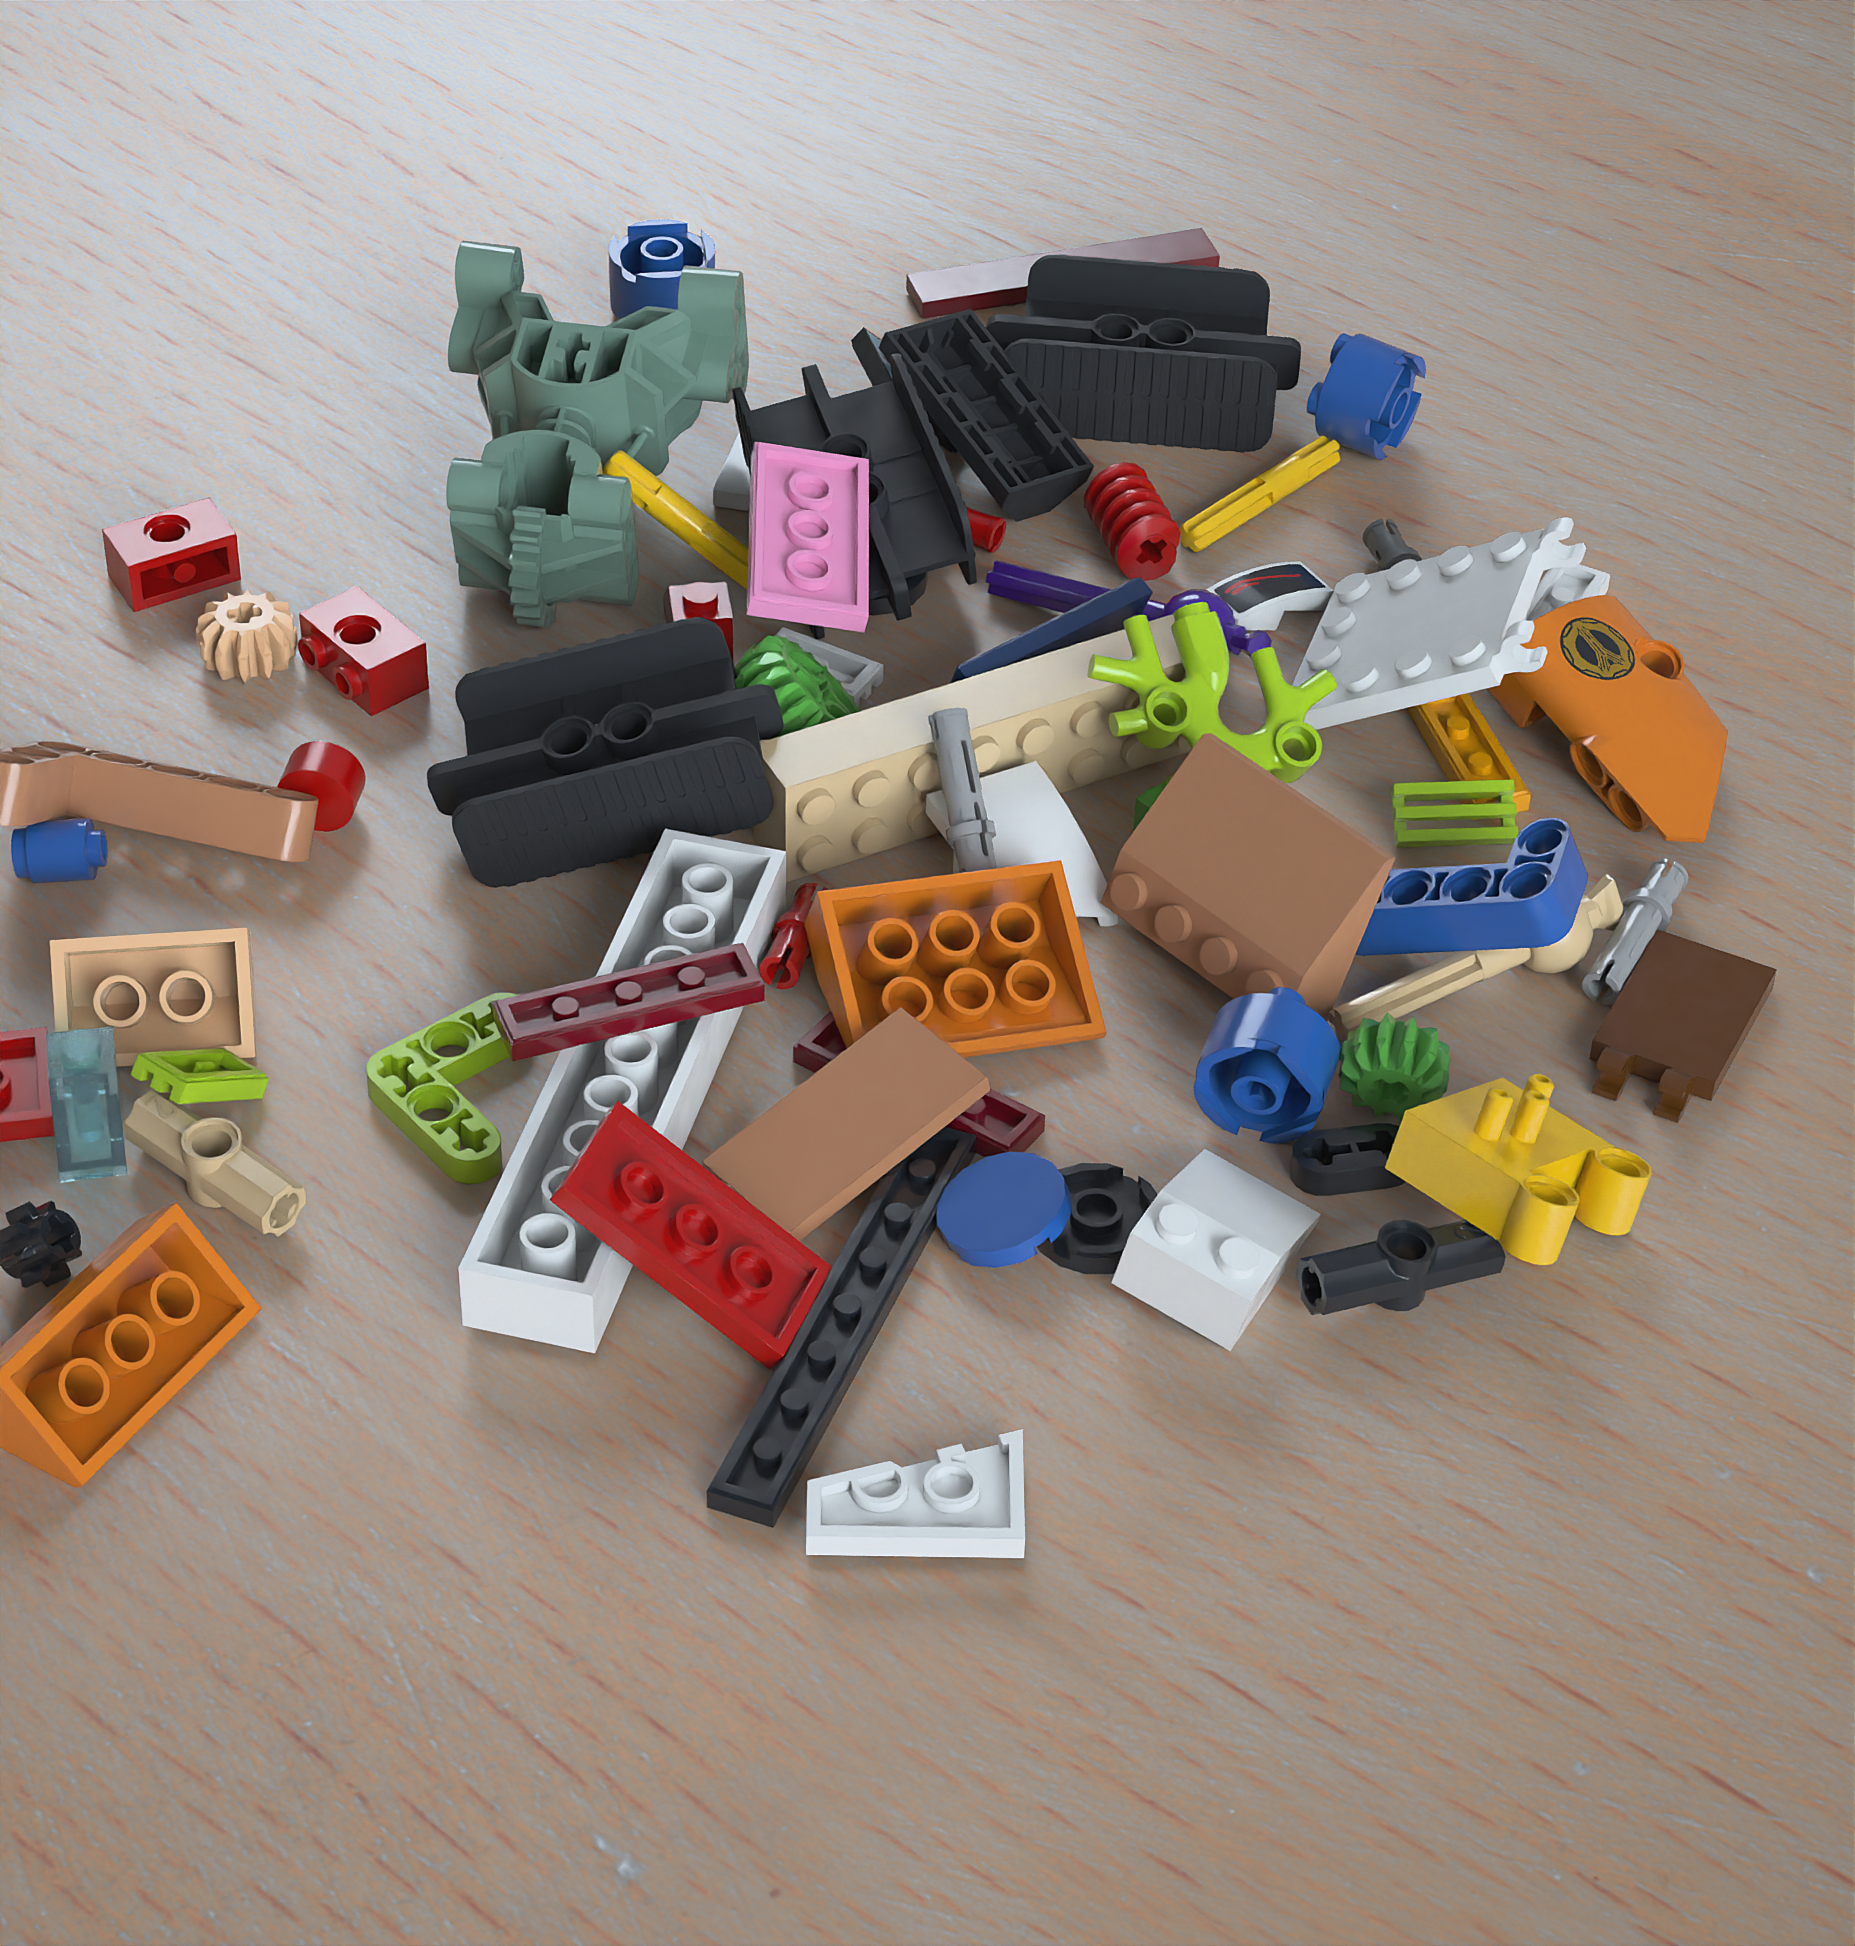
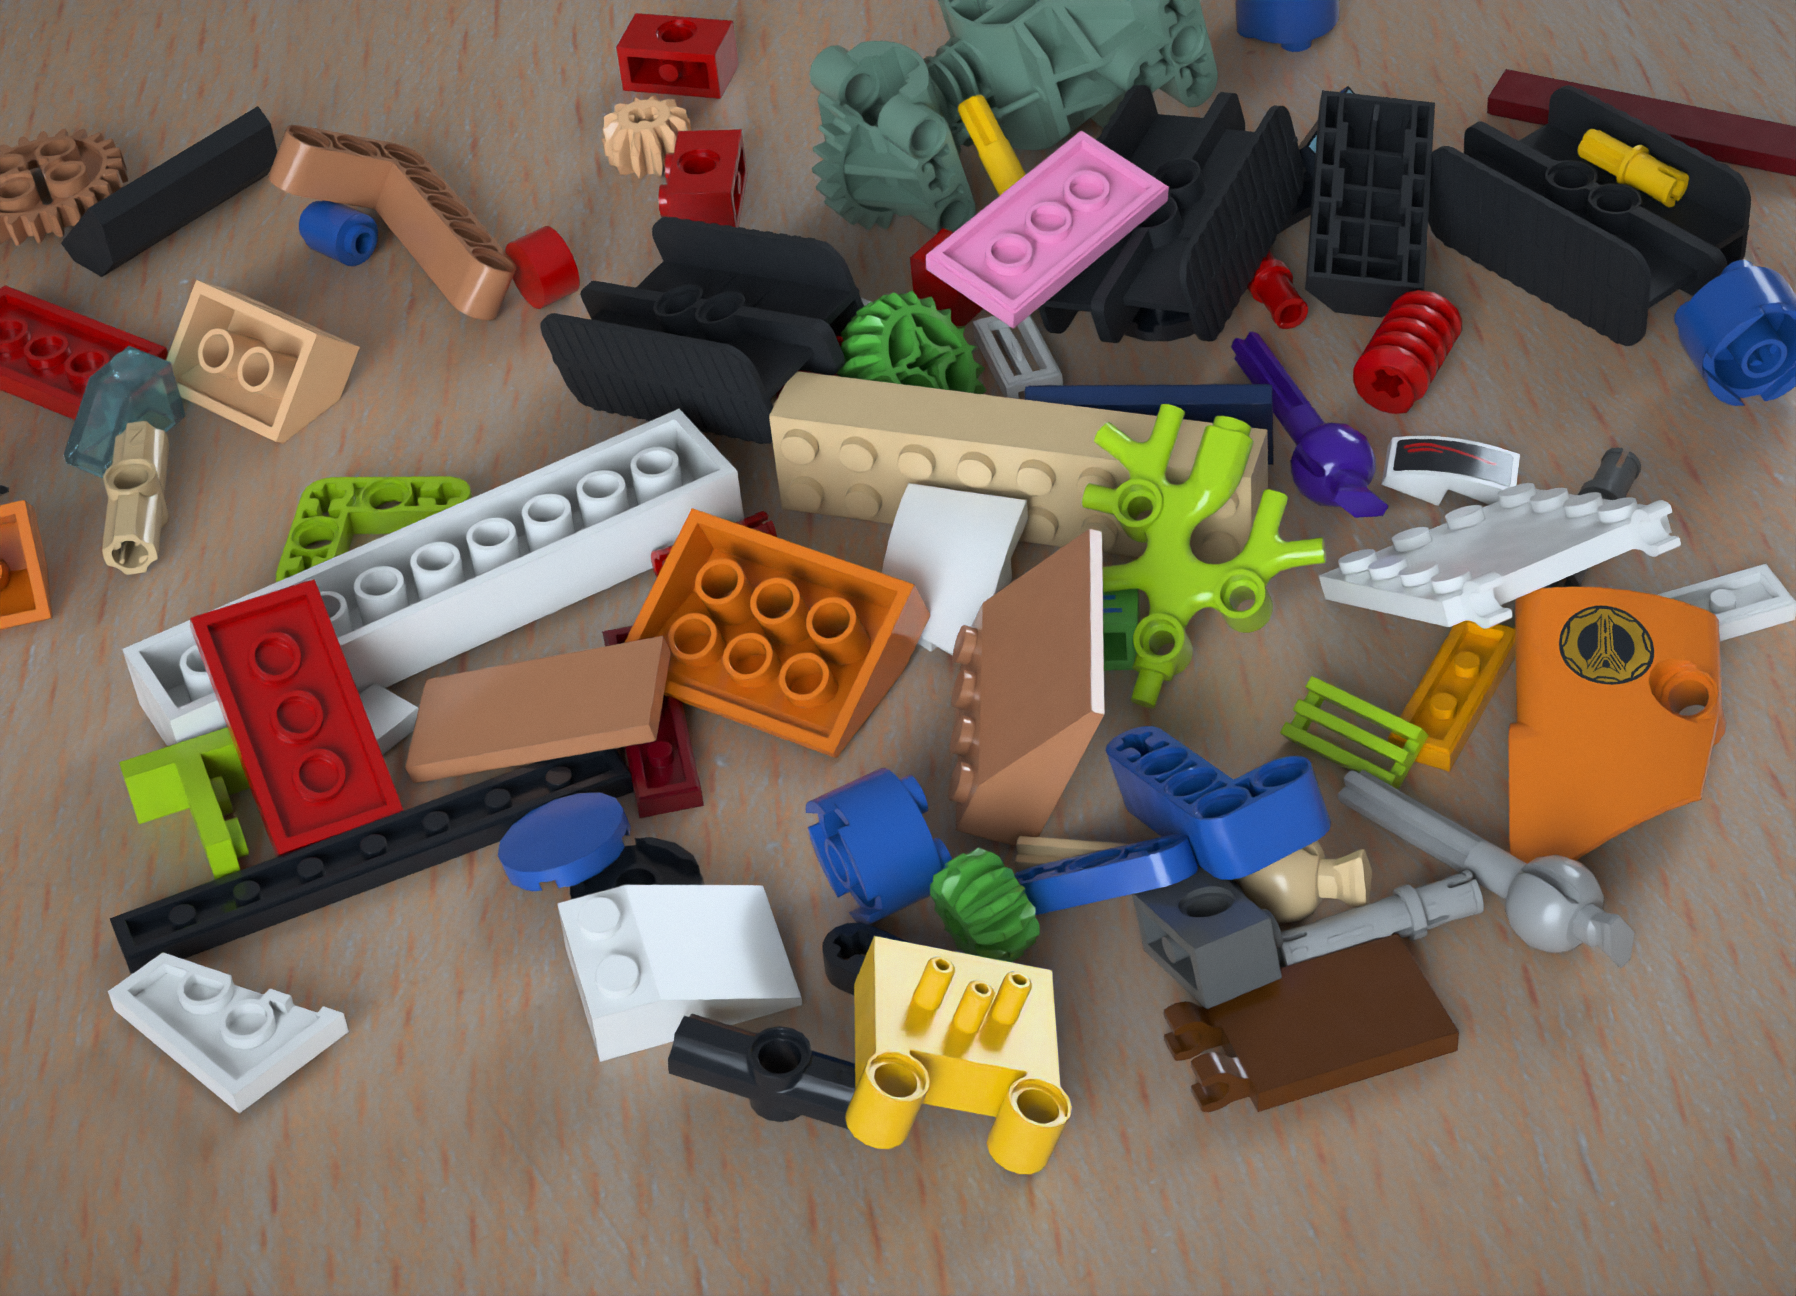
camera: 50 degrees right, 0 degrees up
lime tile [131,1048,270,1104] -> none
dark red tile [492,942,765,1062] -> none
light grey pin [928,708,997,873] -> none
yellow axle [1179,436,1341,552] -> none
none -> lime bracket [119,727,250,880]
none -> blue beam [1014,834,1198,915]
none -> dark grey brick [1132,865,1283,1009]
none -> light grey piece [1338,770,1635,968]
none -> yellow axle [1577,129,1689,207]

